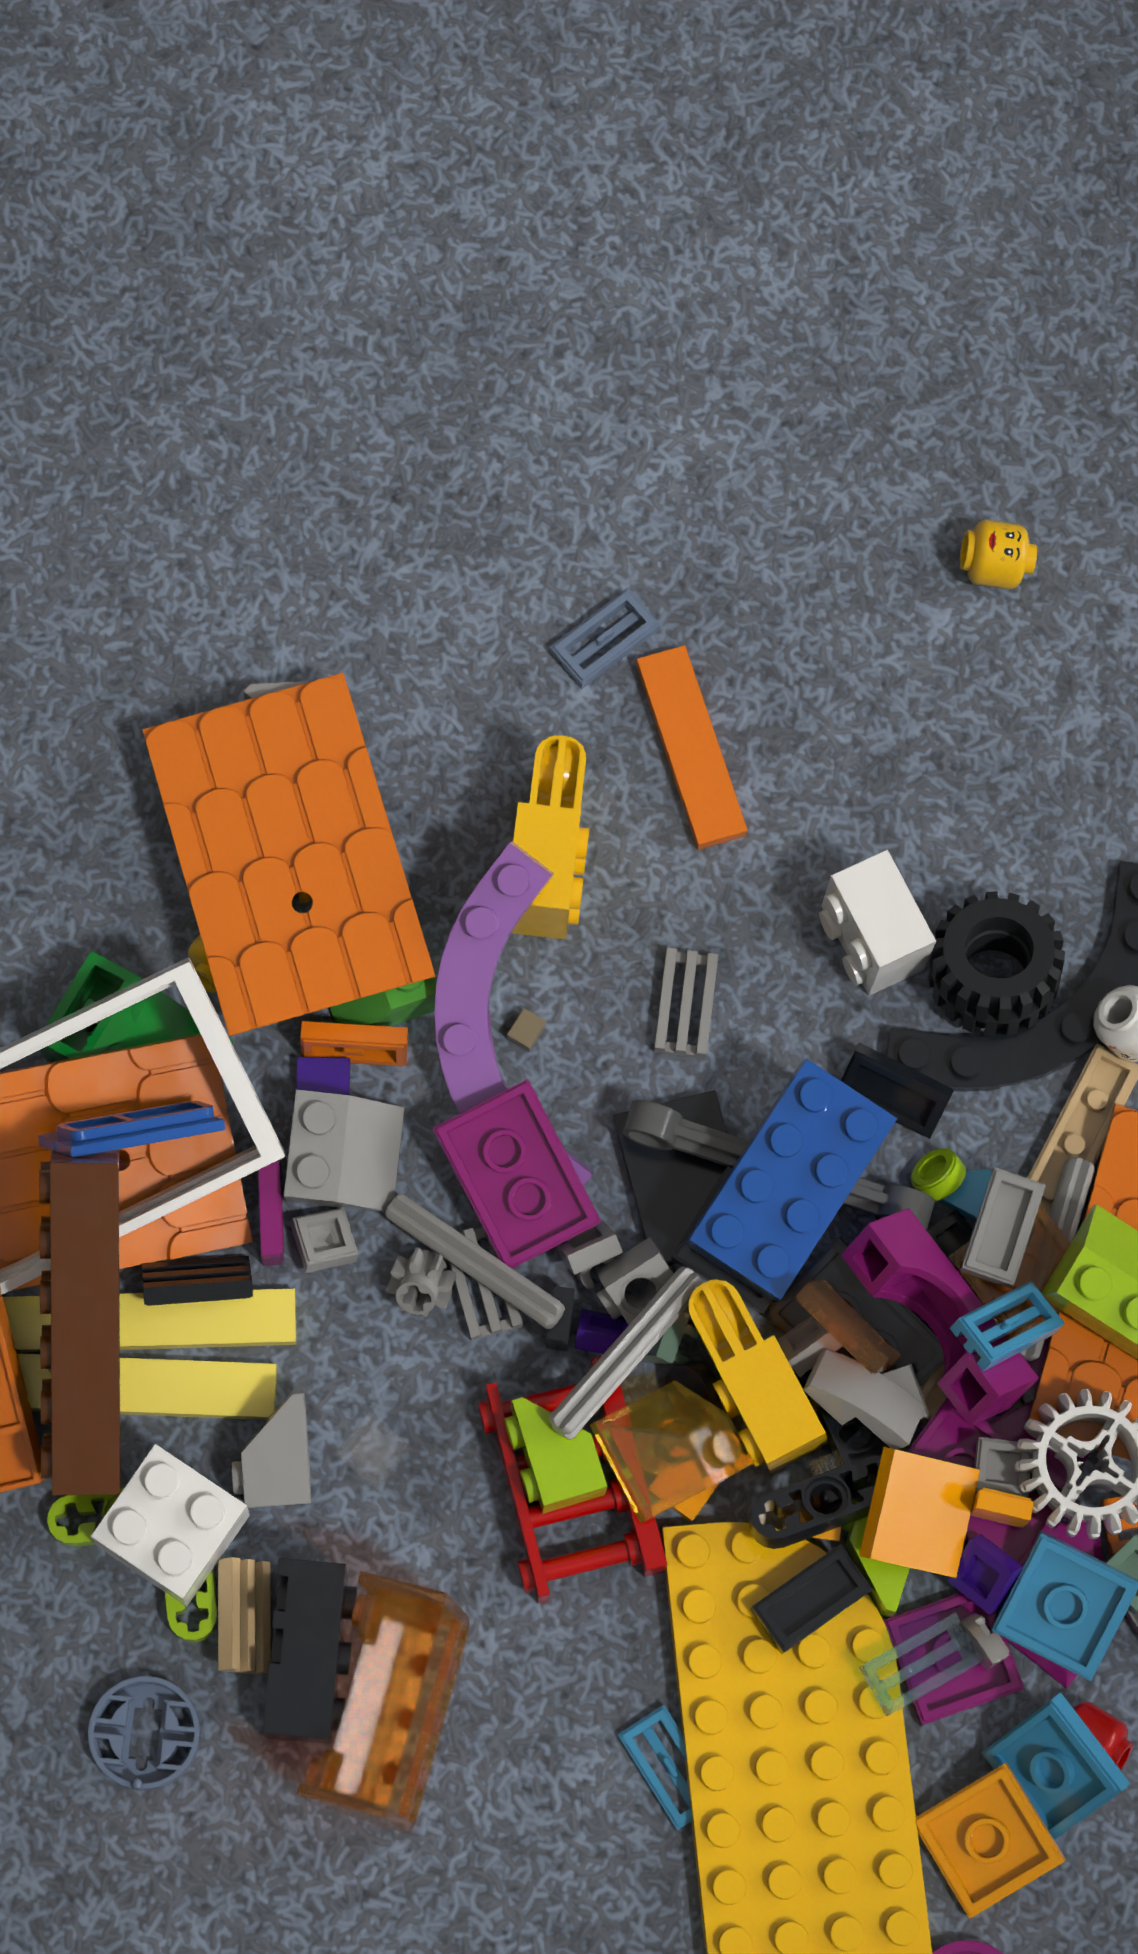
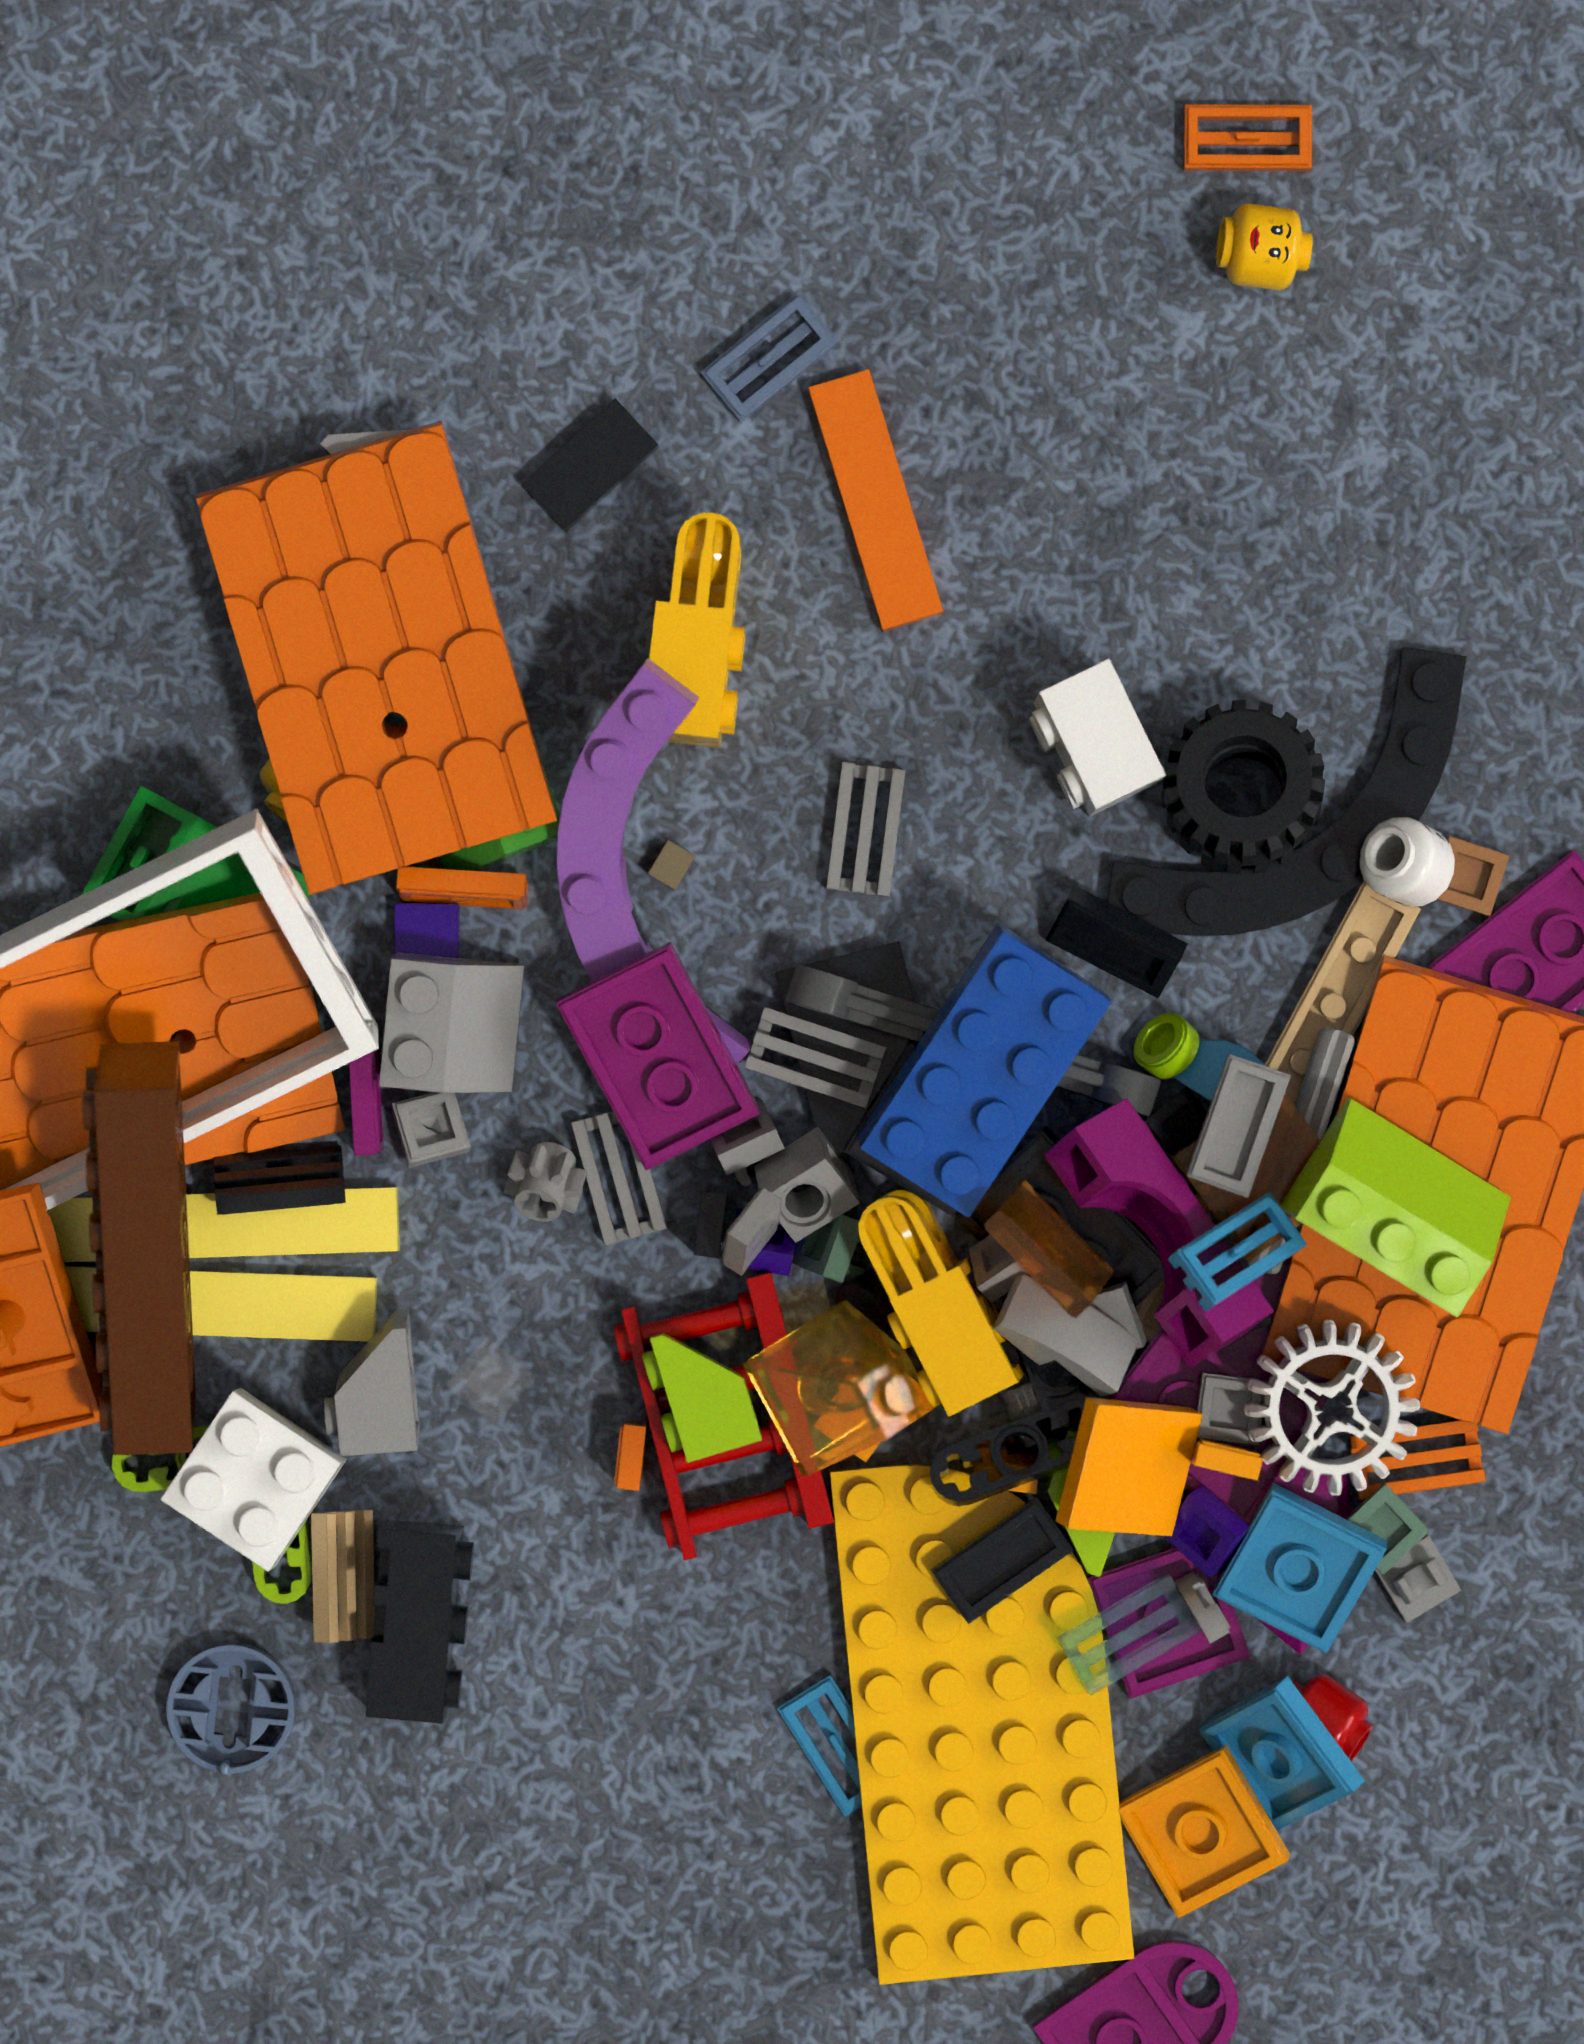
camera: 10 degrees right, 15 degrees up
blue piece [38,1101,225,1158] -> none
clear orange windscreen [297,1571,470,1834] -> none
light grey axle [385,1194,565,1329] -> none
light grey axle [549,1266,703,1440] -> none
none -> black tile [522,398,659,533]
none -> orange tile [614,1421,648,1491]
none -> light grey tile [722,1188,783,1276]
none -> light grey tile [744,1007,886,1108]
none -> orange tile [1184,104,1312,171]

